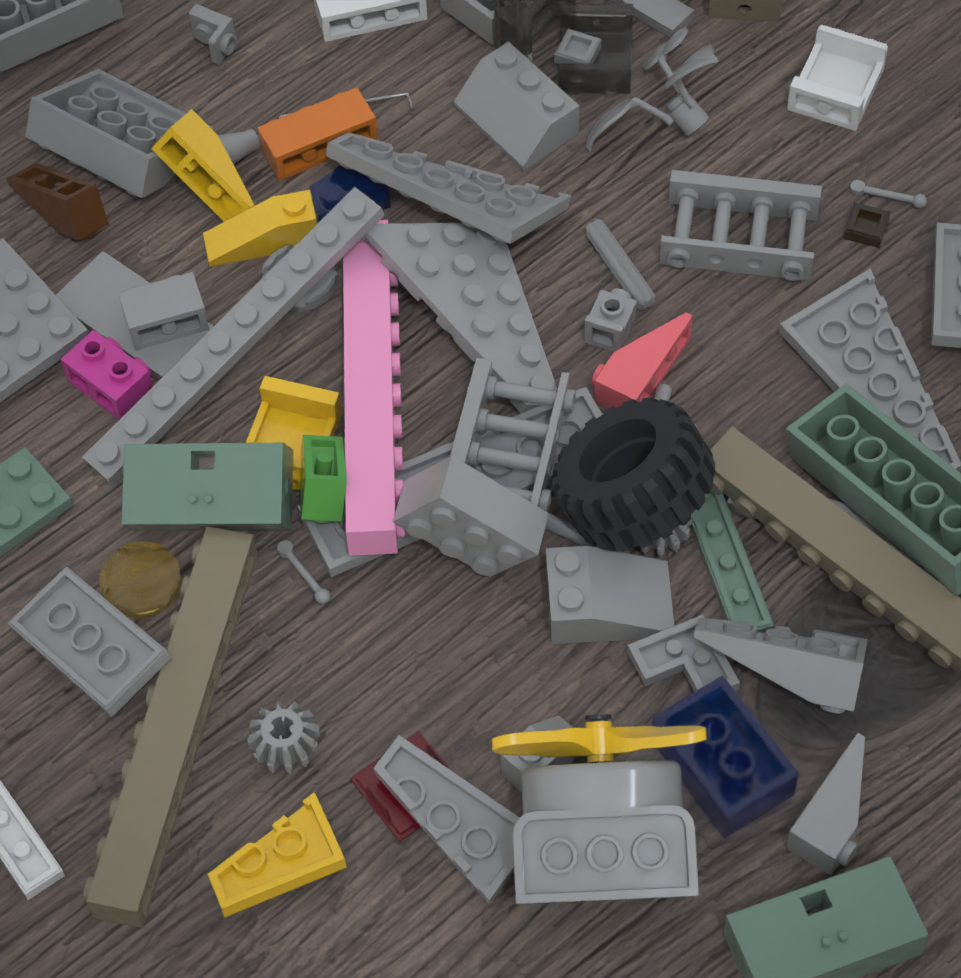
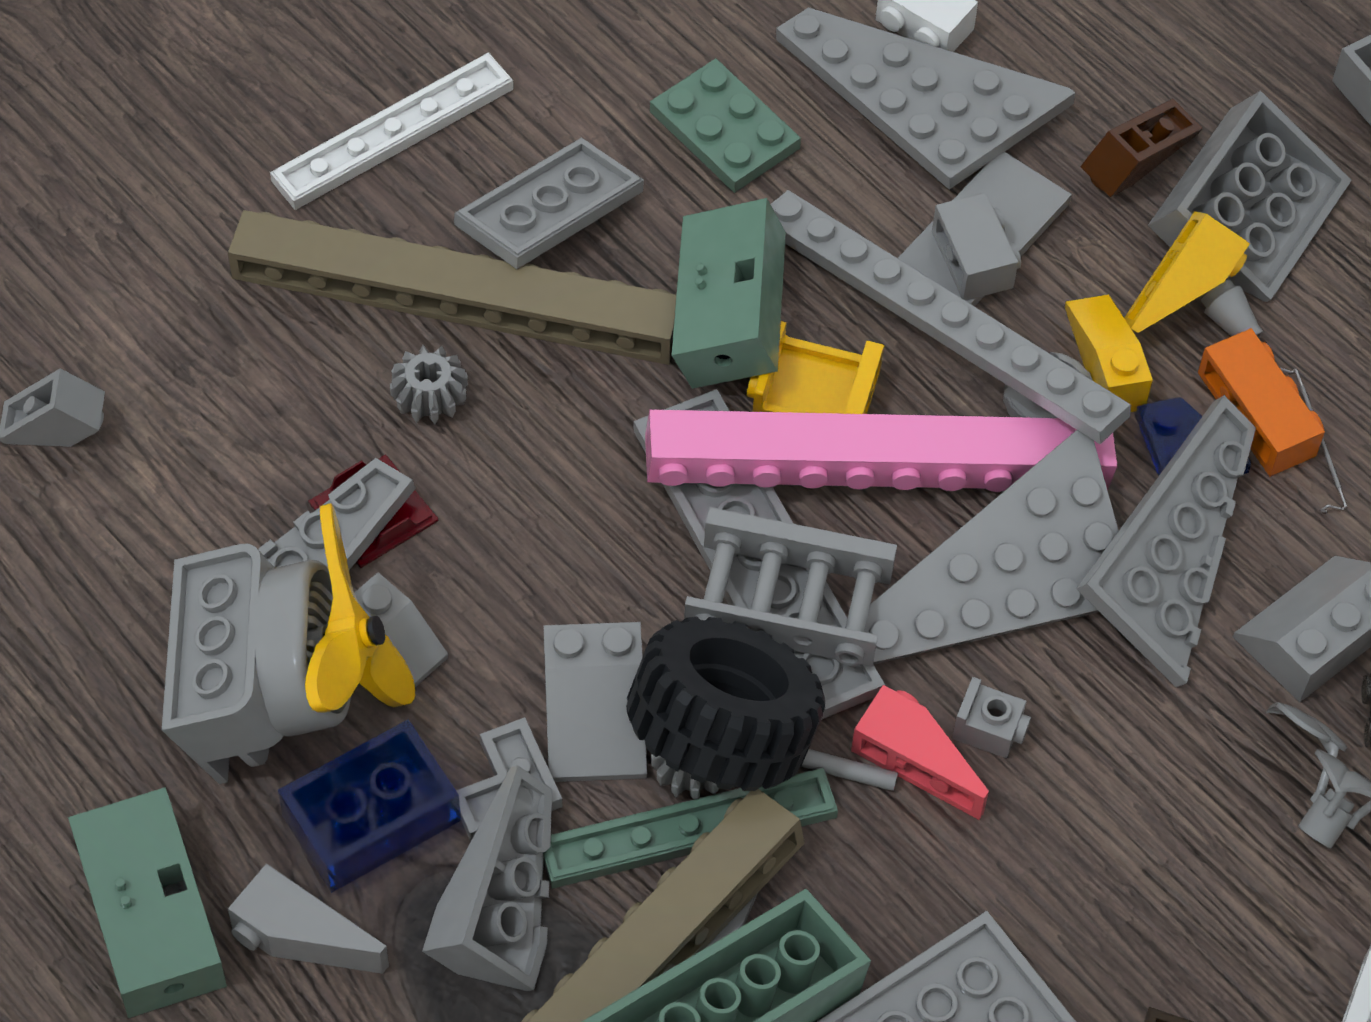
camera: 85 degrees right, 0 degrees up
dark pink brick [61,330,153,420] -> none
clear yellow tile [99,541,182,619] -> none
yellow wing [208,792,347,917] -> none
light grey hinge [277,540,331,604] -> none
bright green slope [300,435,347,523] -> none
light grey brick [393,455,549,577] -> none
light grey axle [585,219,655,310] -> none
light grey fence [660,170,822,281] -> none

